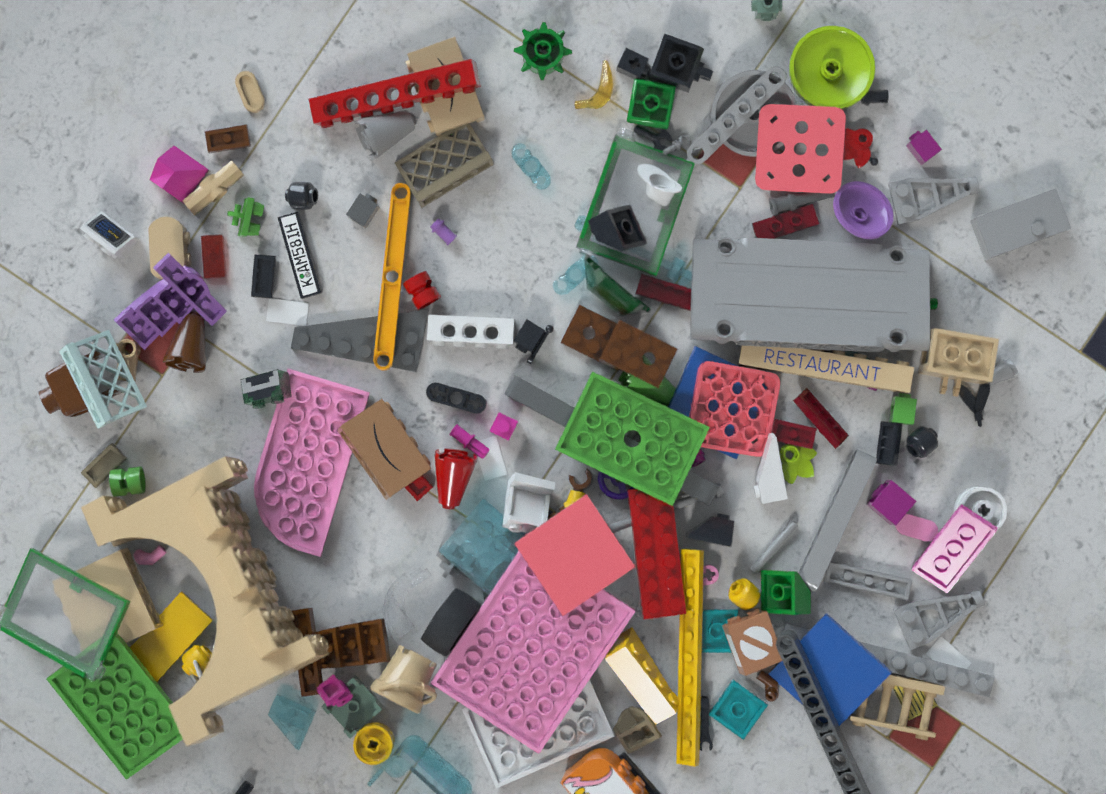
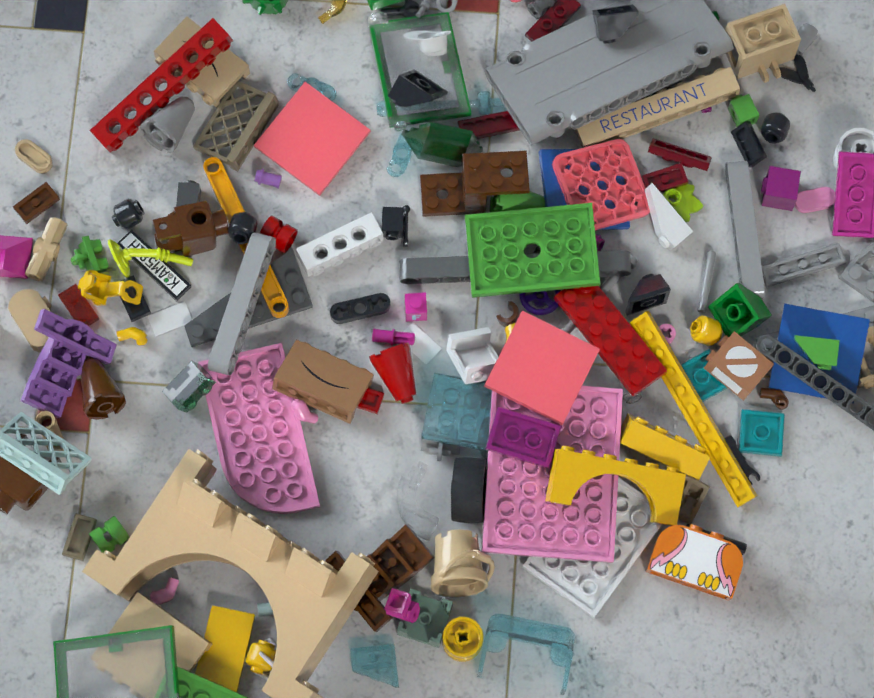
camera: 35 degrees left, 15 degrees down
none -> yellow piece [78,270,143,306]
none -> neon yellow dish [108,239,193,278]
none -> yellow arm [116,327,148,346]
none -> reddish brown piece [153,201,229,257]
none -> light grey beam [208,232,276,376]
none -> black head [228,212,258,244]
none -> coral tile [254,82,371,196]
none -> bright pink arm [291,399,318,424]
none -> magenta plate [485,407,561,469]
none -> yellow arch [545,446,686,526]
none -> black slope [592,4,639,44]
none -> bright green slope [793,335,840,370]

